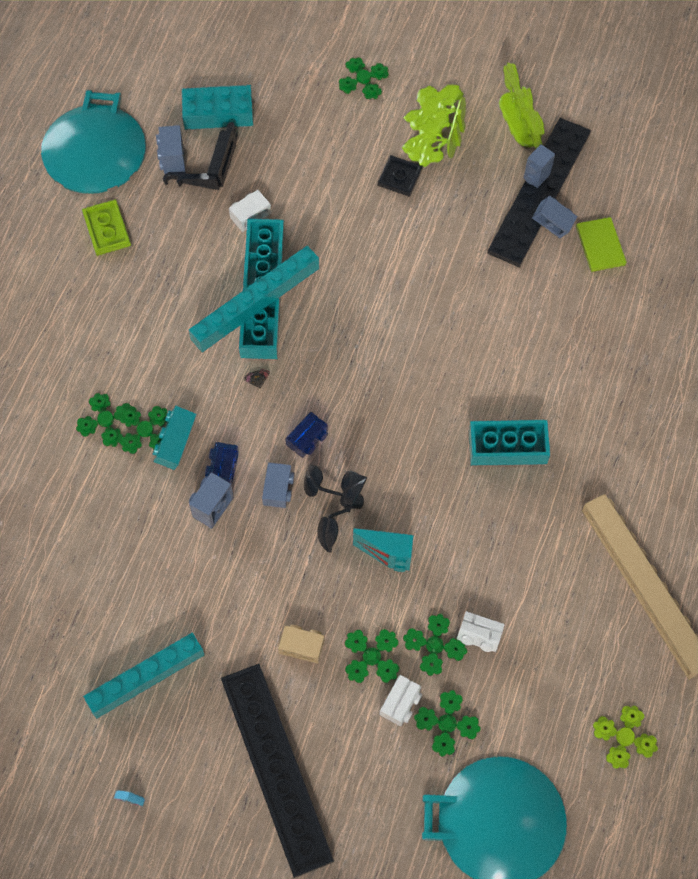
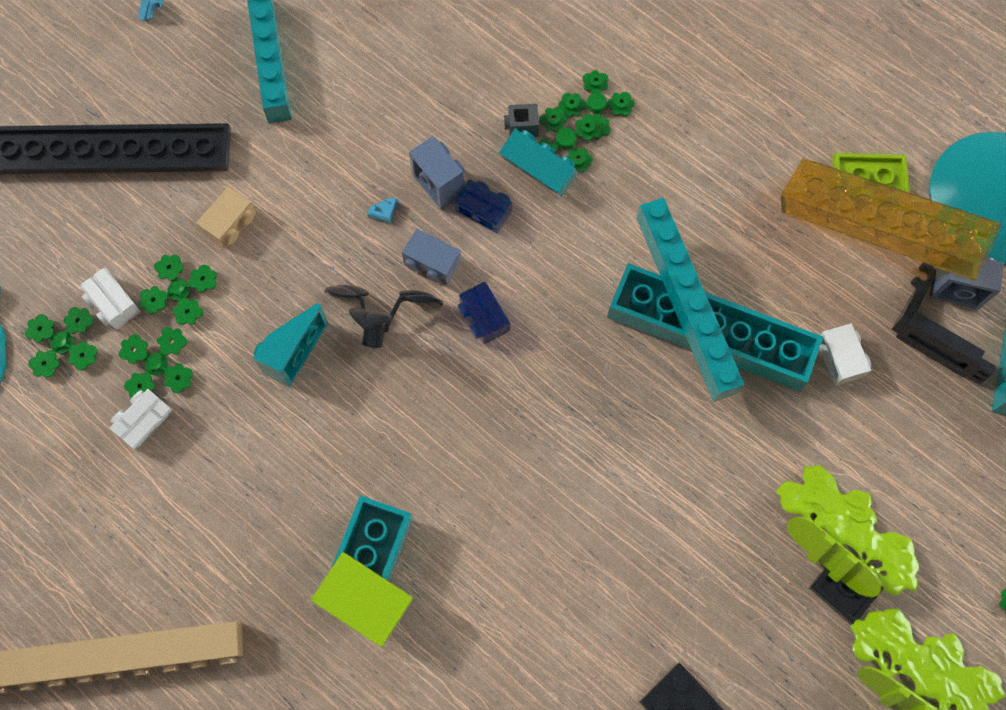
camera: 110 degrees right, 5 degrees up
clear smoke tile [244,369,270,389] -> none
none -> lime tile [310,552,414,648]
none -> medium azure tile [367,198,399,224]
none -> dark grey brick [504,104,539,137]
none -> lime plant [776,465,920,597]
none -> clear yellow brick [781,158,1001,281]

